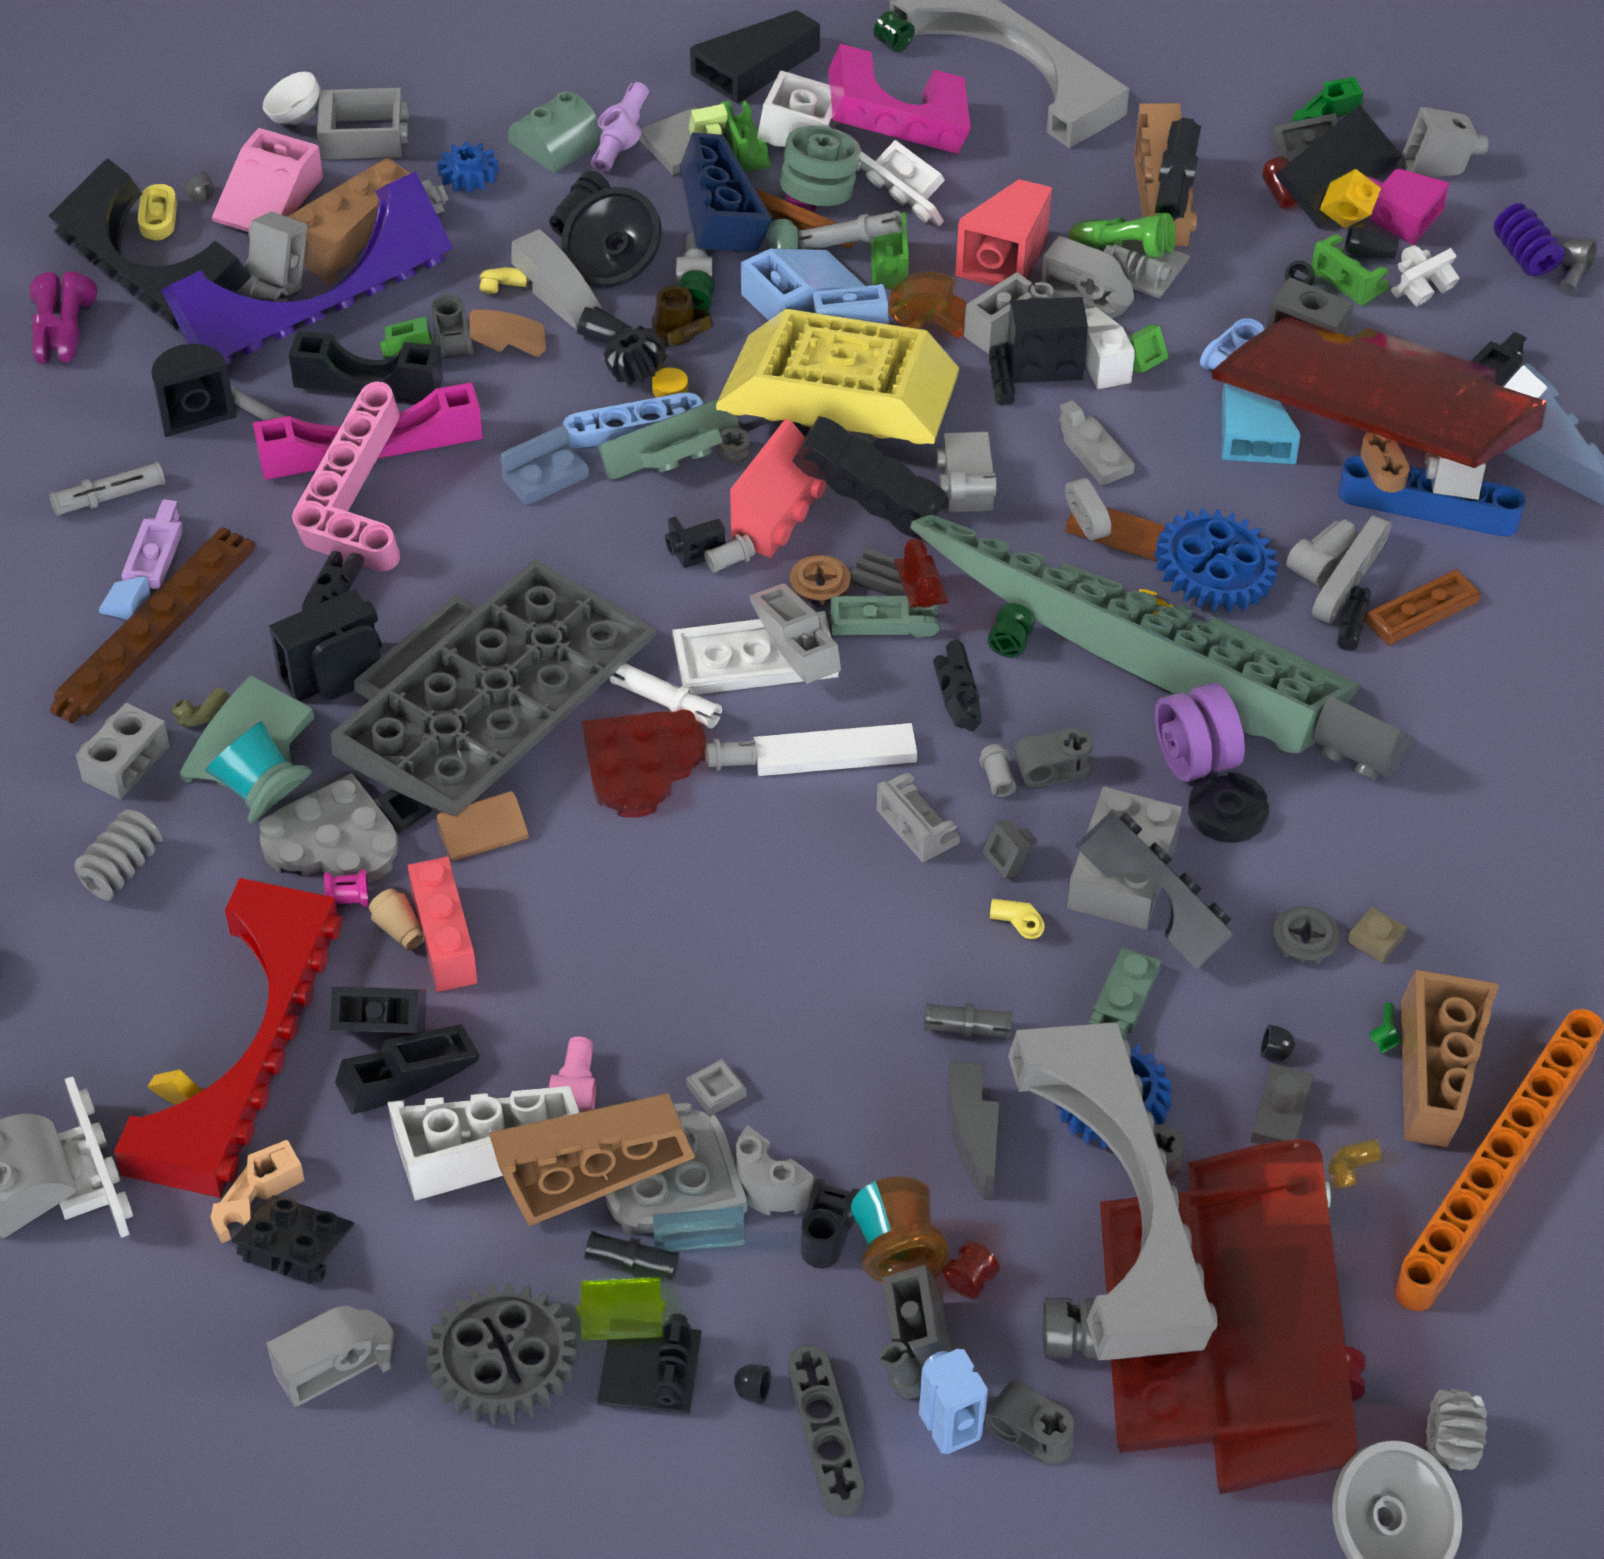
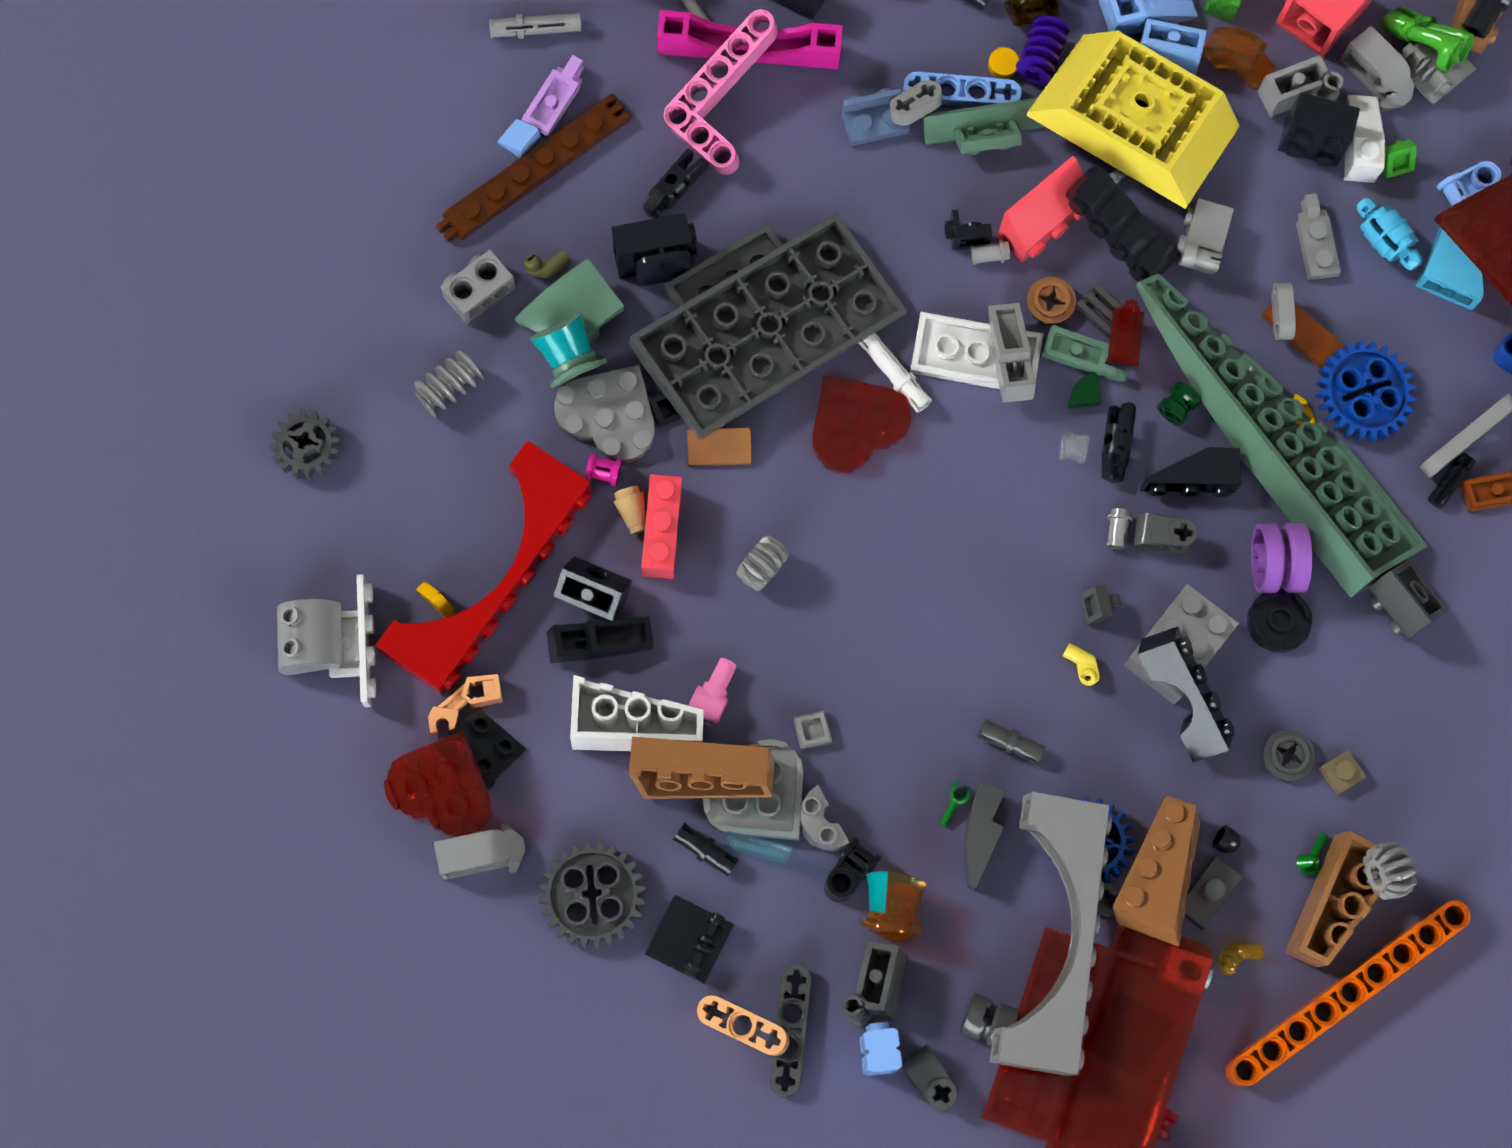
camera: 15 degrees right, 25 degrees up
clear neon green piece [576,1277,666,1341] -> none
black gear [603,326,667,385] -> none
light grey pin [705,739,757,771] -> none
dark grey bush [718,428,750,464] -> none
black hinge [734,1364,771,1404] -> none
white tile [754,723,917,776] -> none
light grey hinge [876,773,960,863] -> none
clear red wheel [942,1241,1000,1299] -> none
black axle [989,346,1015,405] -> none
sand green hinge [1088,947,1162,1039] -> none
light grey piece [1286,519,1358,587] -> none
none -> clear red plate [384,731,492,838]
none -> light nougat beam [697,995,789,1056]
none -> light grey gear [736,535,789,591]
none -> light grey beam [890,80,942,126]
none -> green hand [940,780,970,827]
none -> dark purple piece [1016,16,1070,86]
none -> clear wheel [1058,429,1090,465]
none -> dark green tile [1068,373,1101,409]
none -> medium nougat wedge [1113,795,1200,947]
none -> black slope [1140,447,1241,497]
none -> medium azure piece [1356,197,1423,271]
none -> light grey gear [1363,842,1417,900]

